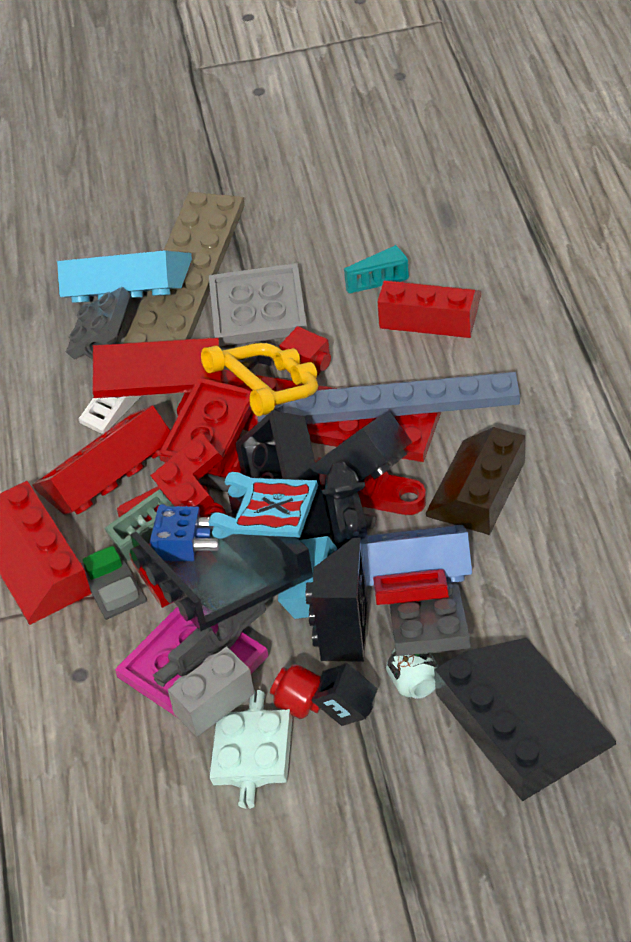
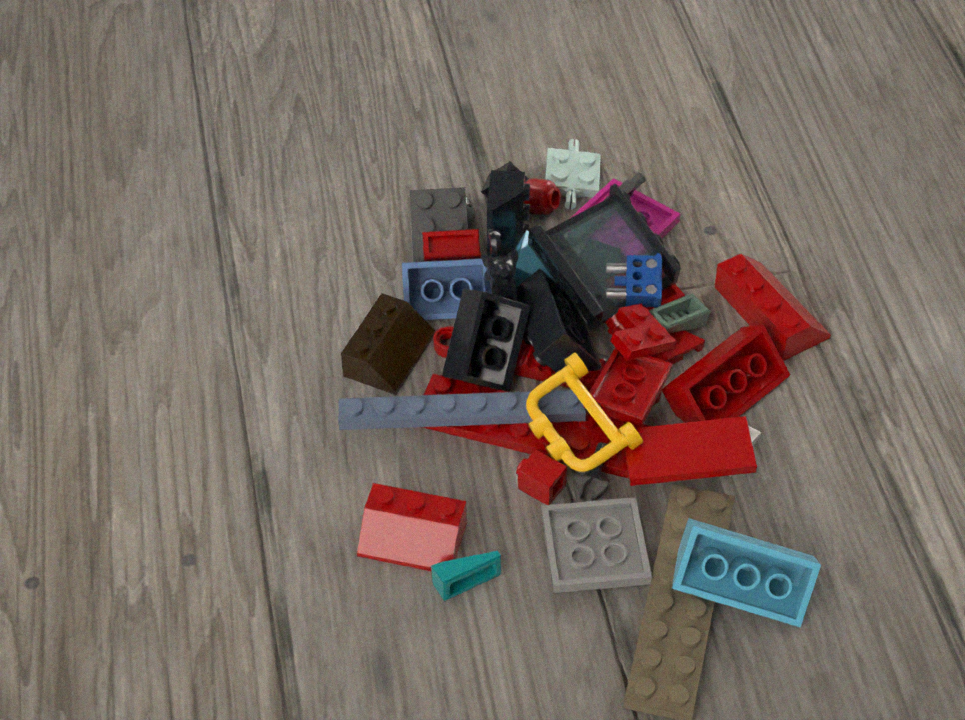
camera: 175 degrees right, 0 degrees up
dark grey plate [66,287,131,360] -> none
piece [81,546,147,620] -> none
light grey brick [167,646,255,737] -> none
medium azure flag [208,472,318,539] -> none
black slope [434,638,616,802] -> none

